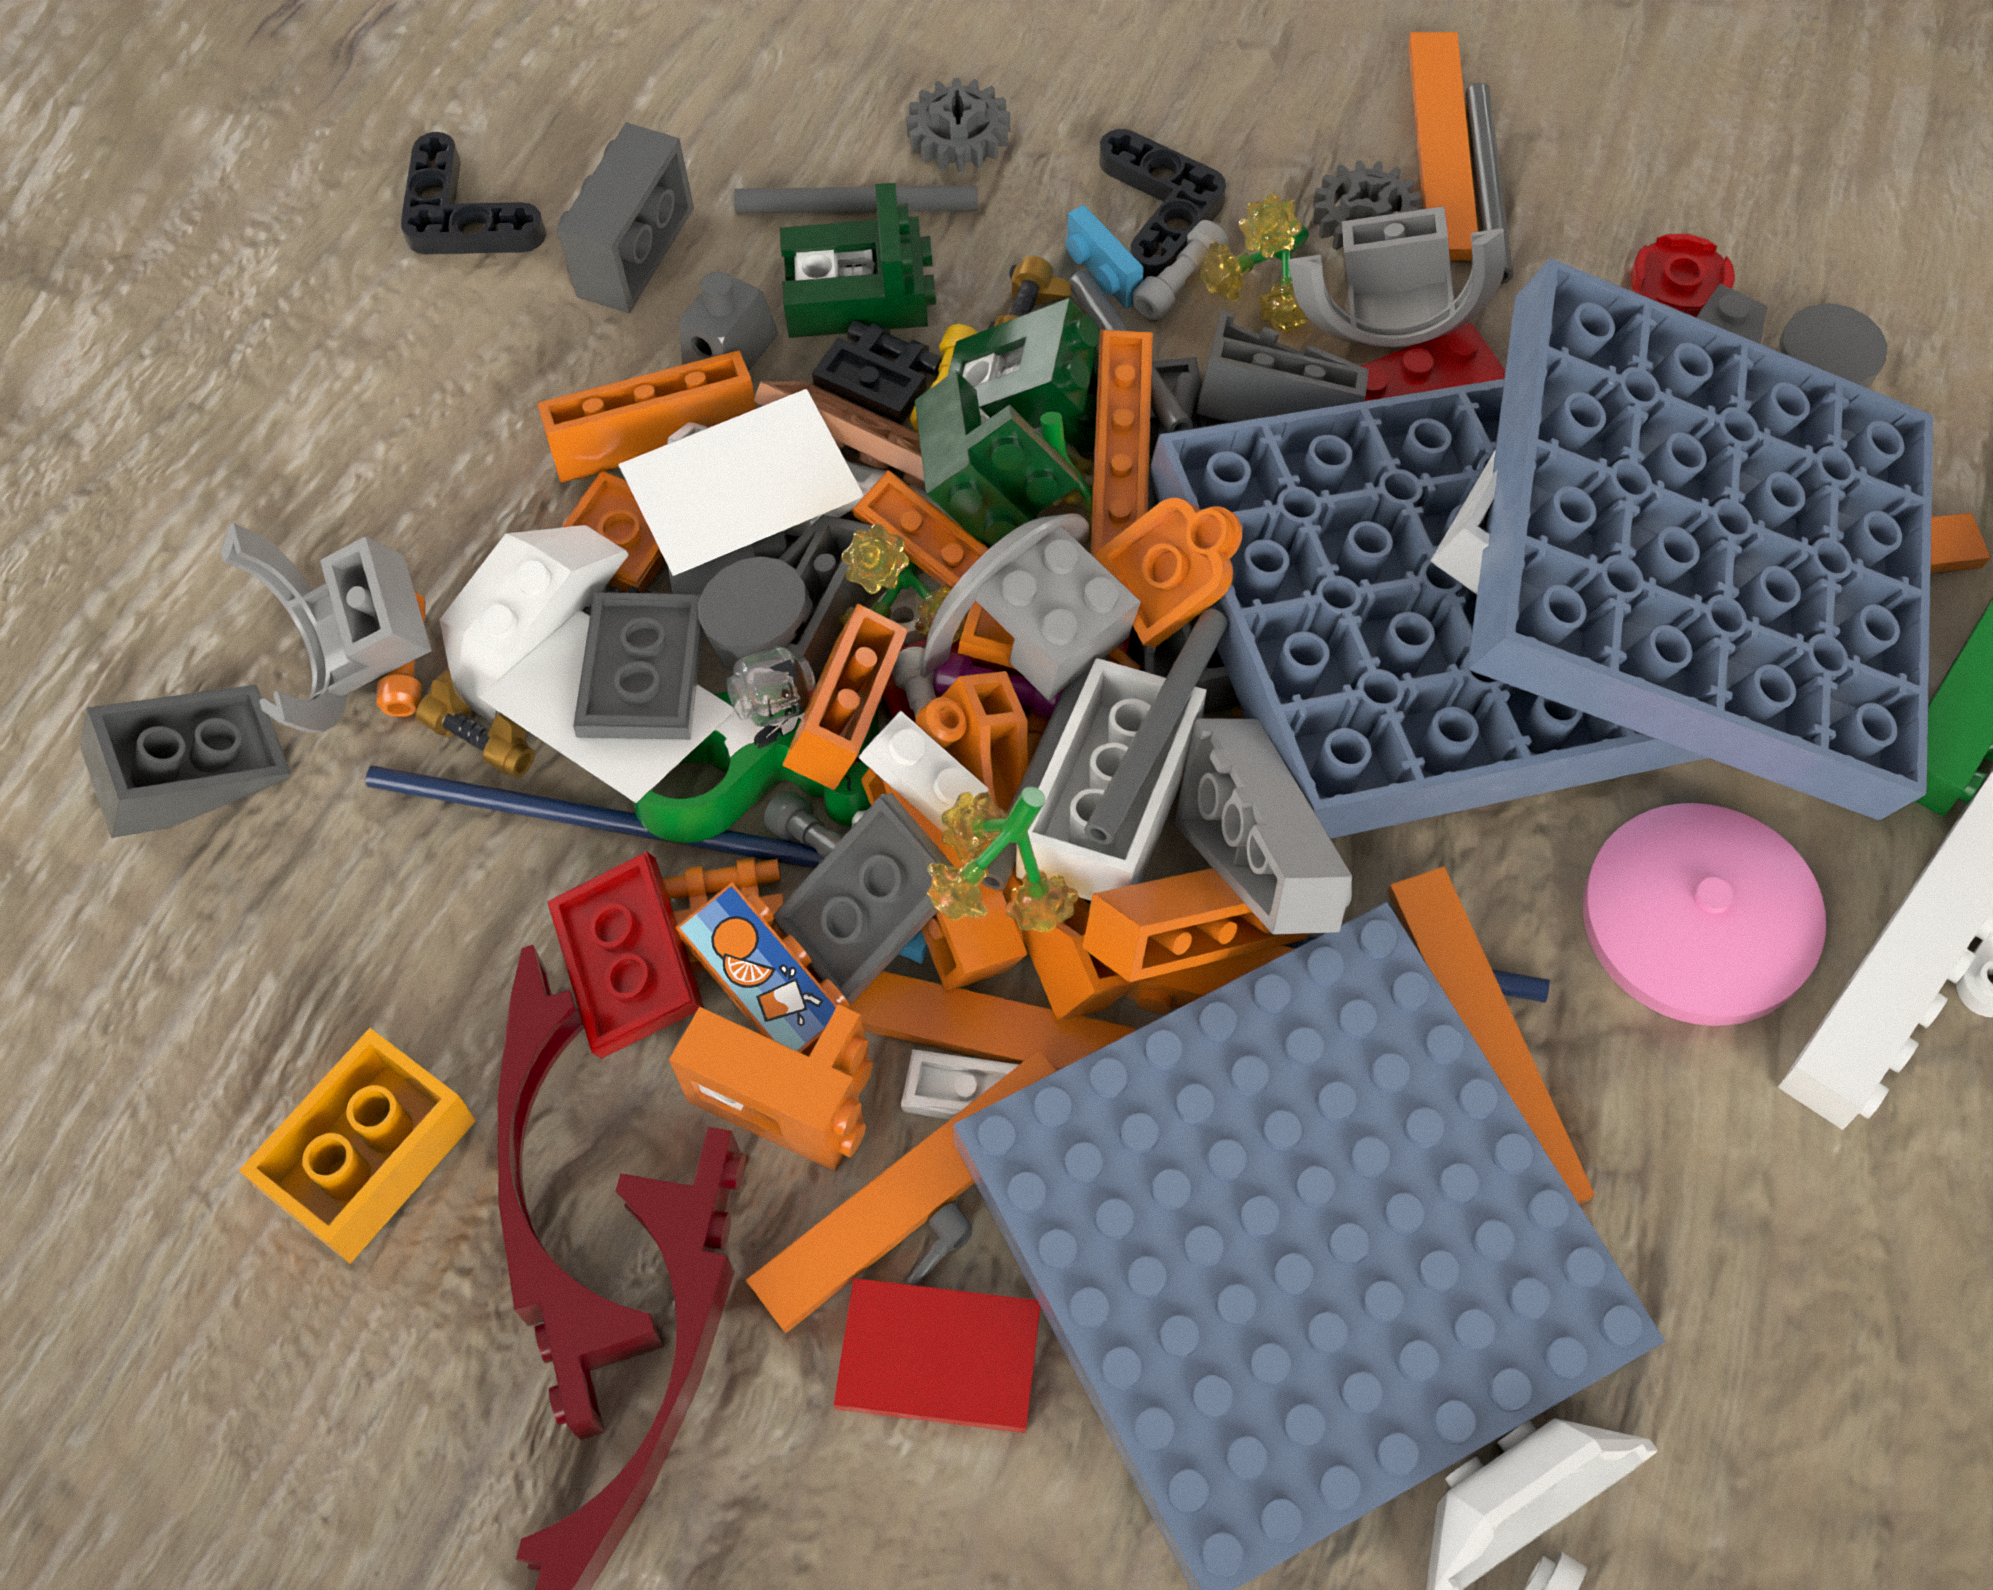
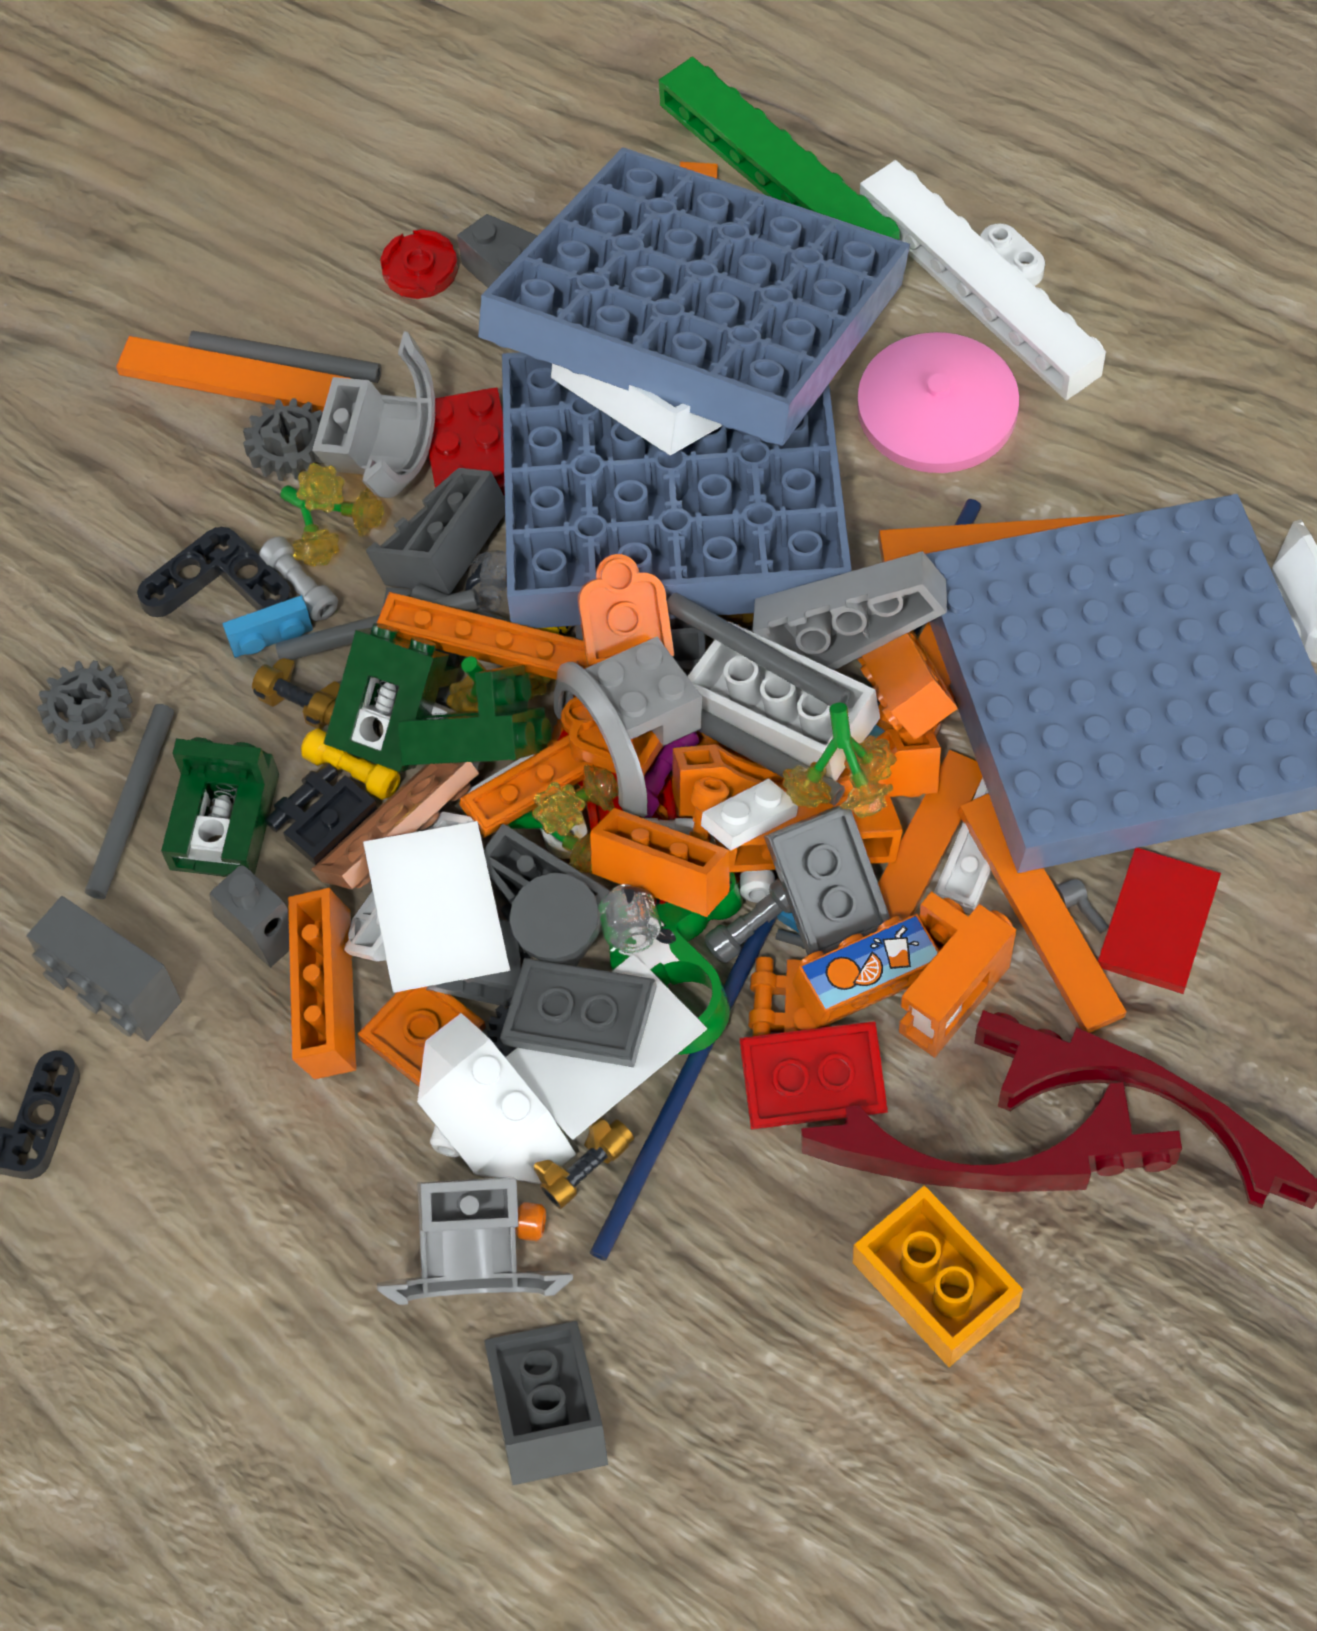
camera: 75 degrees left, 0 degrees up
dark grey tile [1779,303,1887,387] -> none

